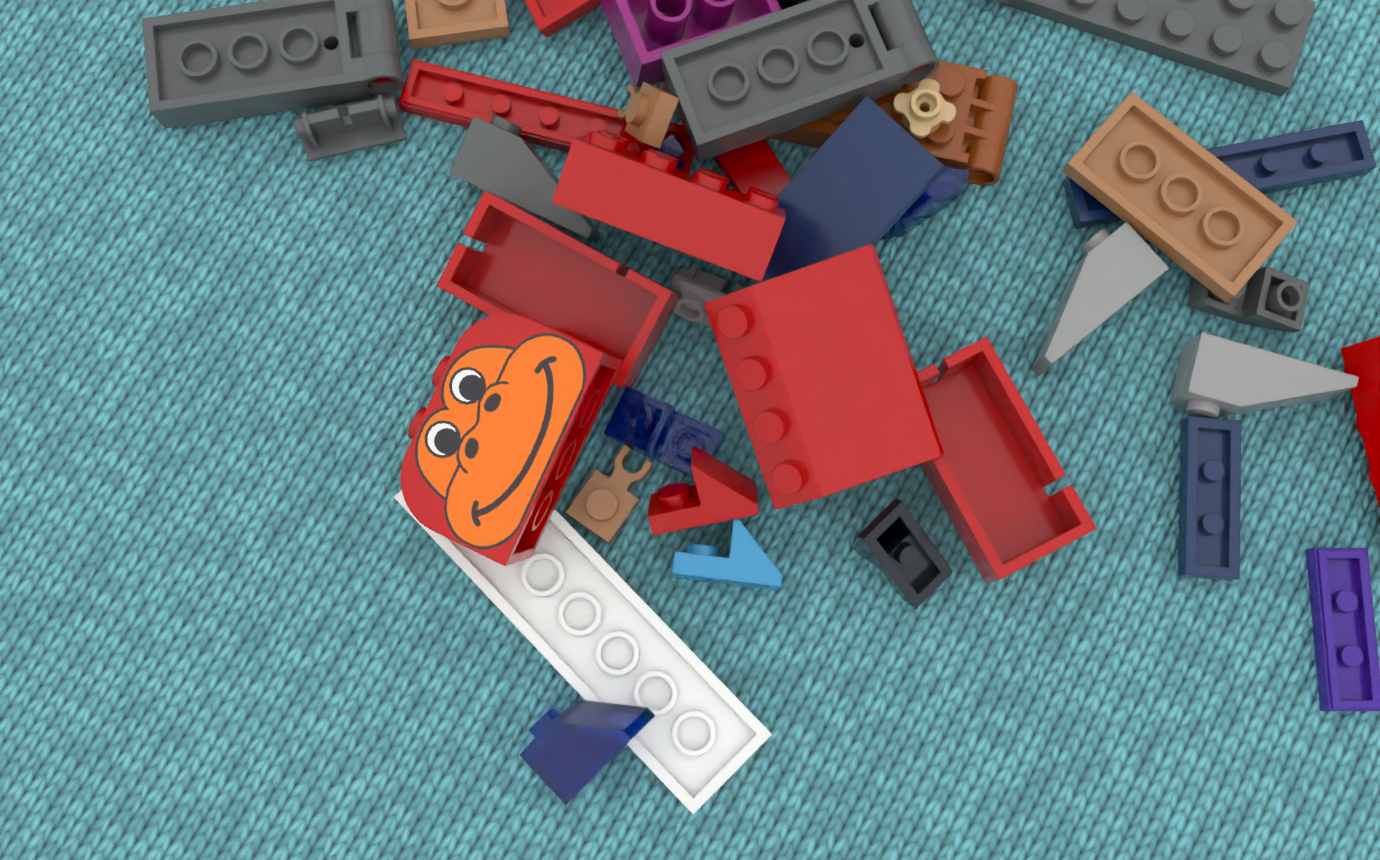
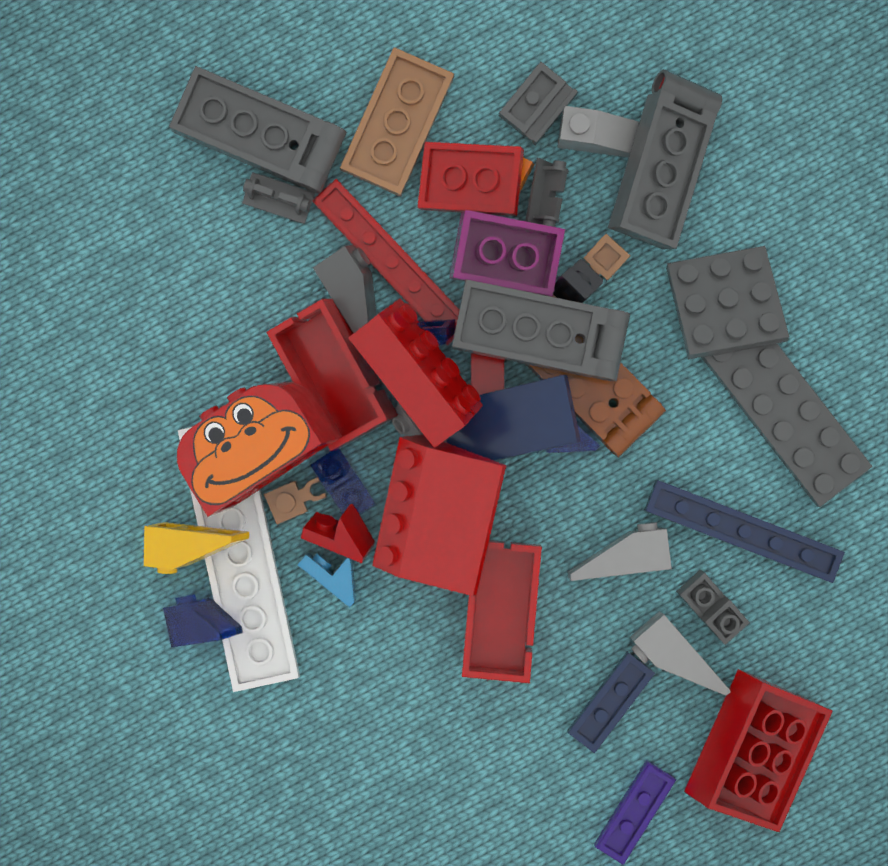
camera: 30 degrees right, 10 degrees up
medium nougat plate [617,81,679,149] -> none
black slope [855,498,953,609] -> none
tan plate [893,79,956,138] -> none
medium nougat plate [1062,92,1298,303] -> none
none -> yellow slope [144,522,249,574]

